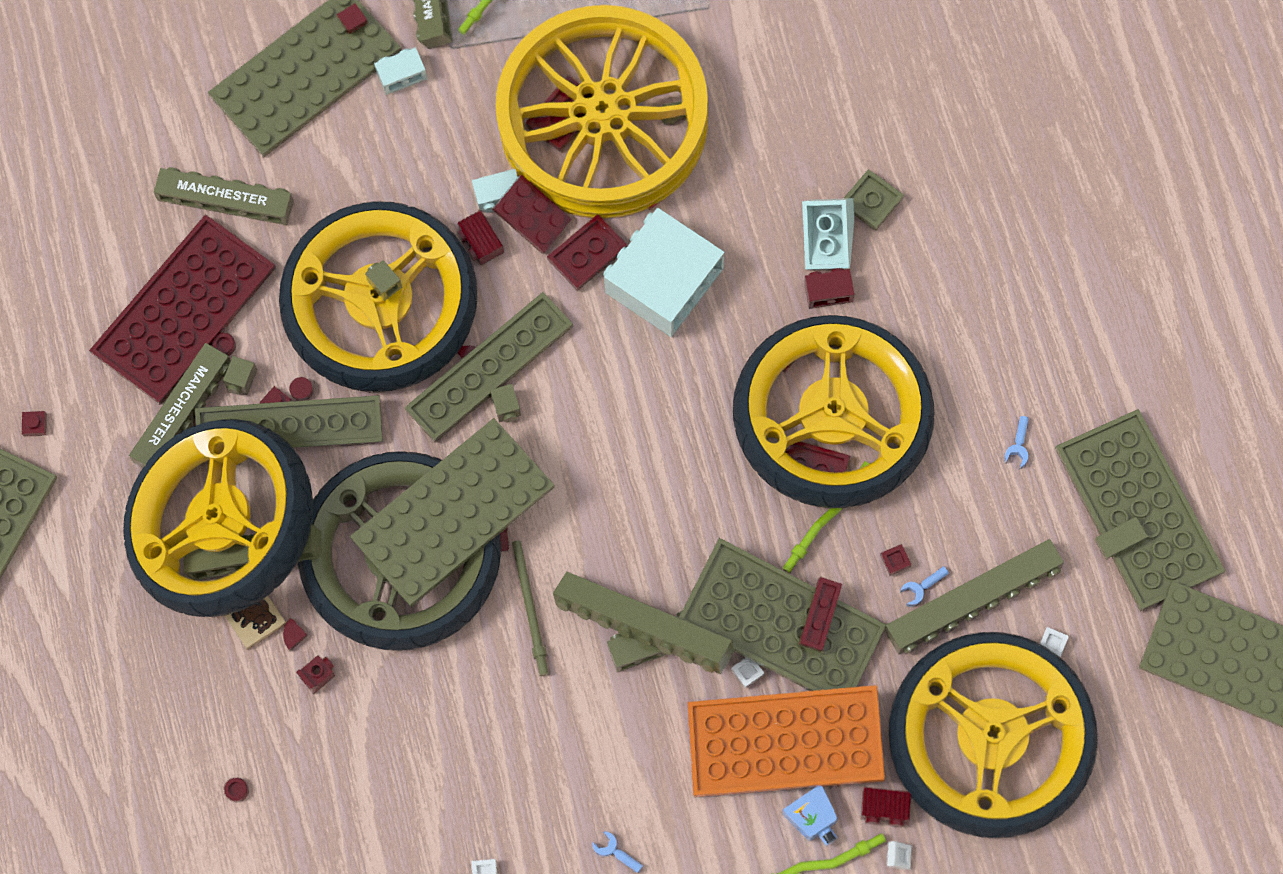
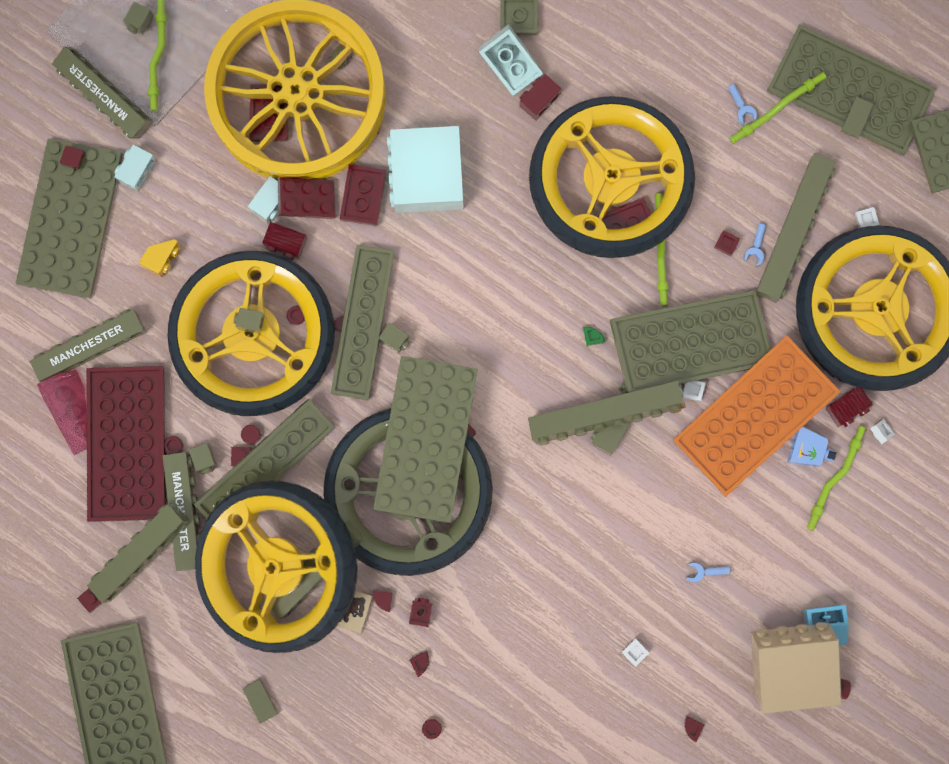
camera: 40 degrees left, 10 degrees up
olive bar [512,540,549,676] -> none
dark red plate [798,577,842,652] -> none
none -> clear pink wedge [36,370,87,455]
none -> olive brick [87,504,190,603]
none -> yellow slope [139,239,181,277]
none -> olive tile [242,679,278,724]
none -> dark red tile [287,306,305,325]
none -> dark red tile [409,651,429,677]
none -> green tile [583,327,605,347]
none -> lime bar [729,72,827,144]

